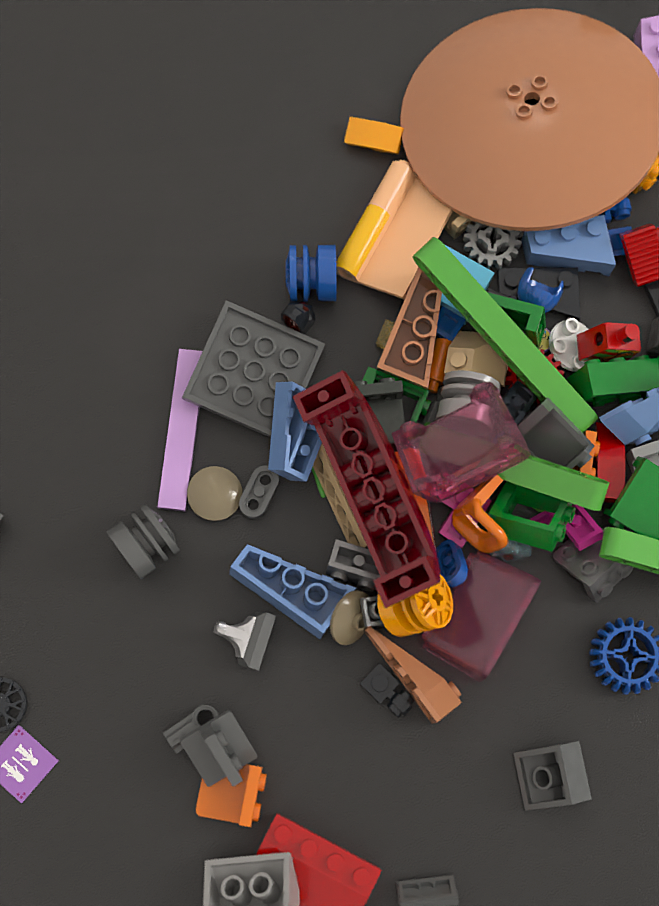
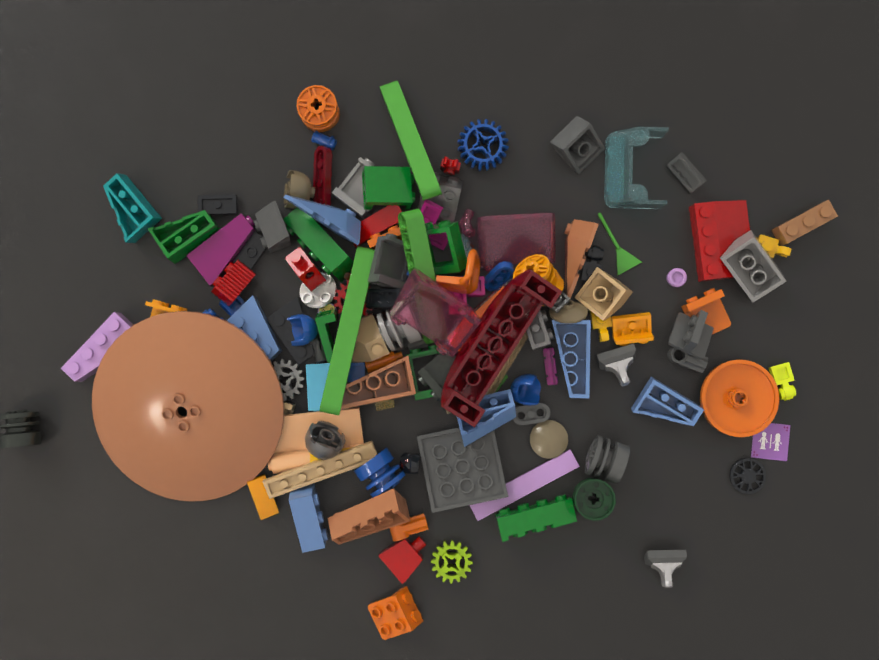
camera: 120 degrees left, 10 degrees up
none -> tan tile [262,441,378,499]
none -> medium blue wedge [289,483,329,553]
none -> flat silver cylinder [305,421,346,460]
none -> nougat wedge [328,488,411,545]
none -> orange bracket [368,586,423,640]
none -> red torso [378,536,427,584]
none -> orange piece [389,513,429,542]
none -> lime gear [431,540,473,584]
none -> red plate [440,156,461,175]
none -> clear pink arm [459,208,475,238]
none -> green wedge [495,494,577,542]
none -> blue hair [510,374,541,406]
none -> magenta axle [543,348,558,385]
none -> dark green wheel [572,478,616,521]
none -> tan slope [574,267,633,321]
none -> yellow plate [589,311,612,342]
none -> bright green piece [598,213,642,276]
none -> clear light blue windscreen [604,127,669,209]
none -> light orange bracket [611,312,654,346]
none -> medium blue wedge [631,377,704,426]
none -> lavender tile [667,268,687,287]
none -> orange dish [700,360,779,437]
none -> neon yellow plate [768,362,796,401]

